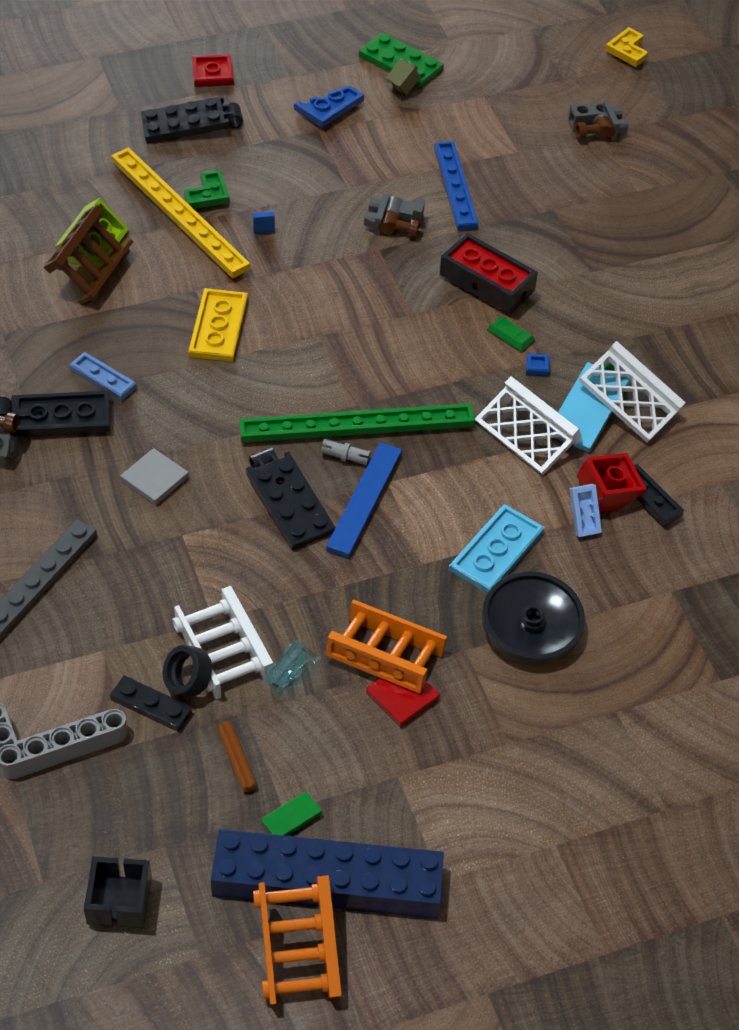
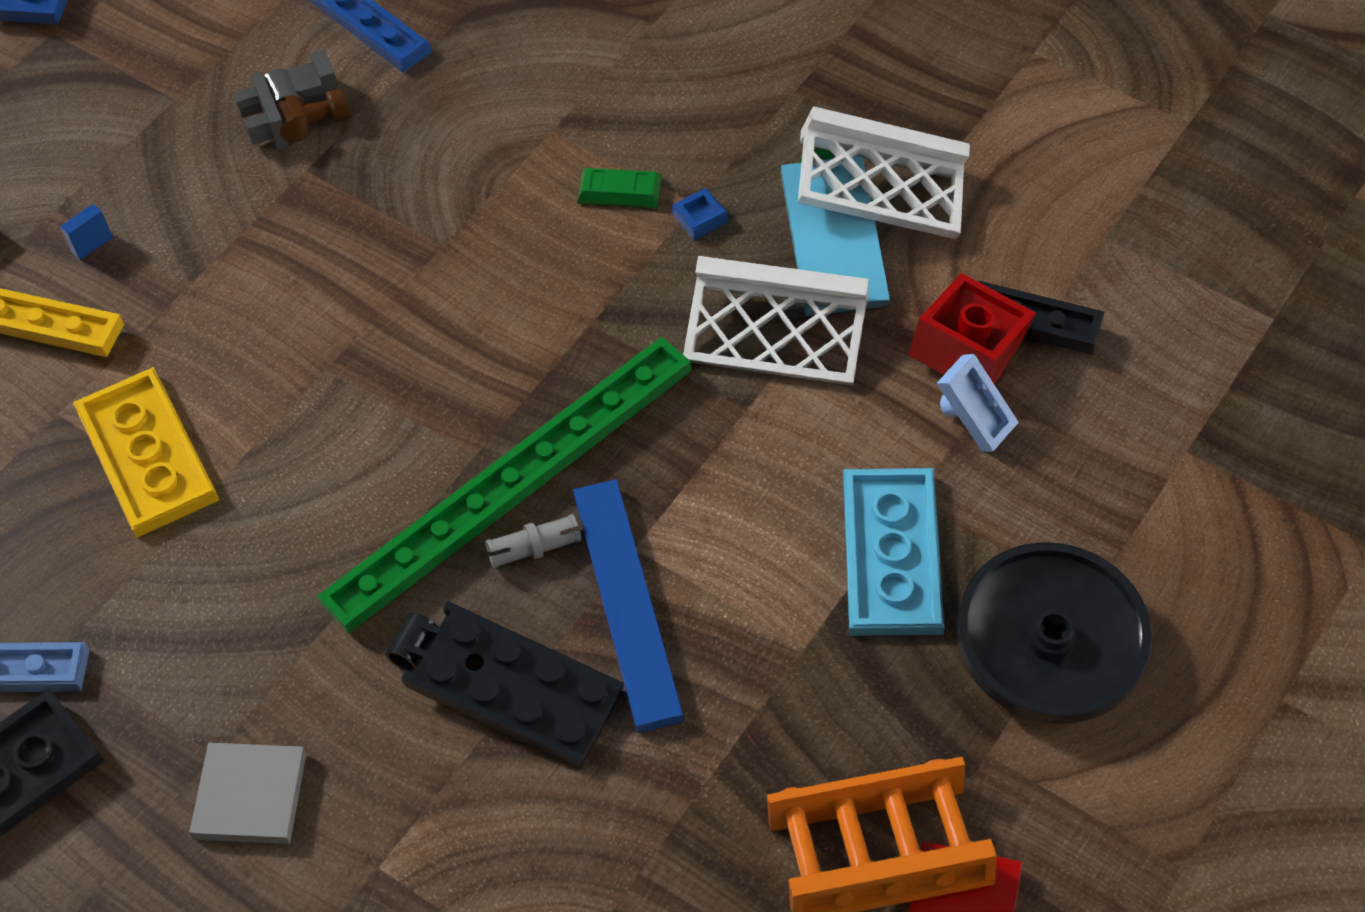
camera: 30 degrees left, 5 degrees up
black brick [439,233,538,315] -> none

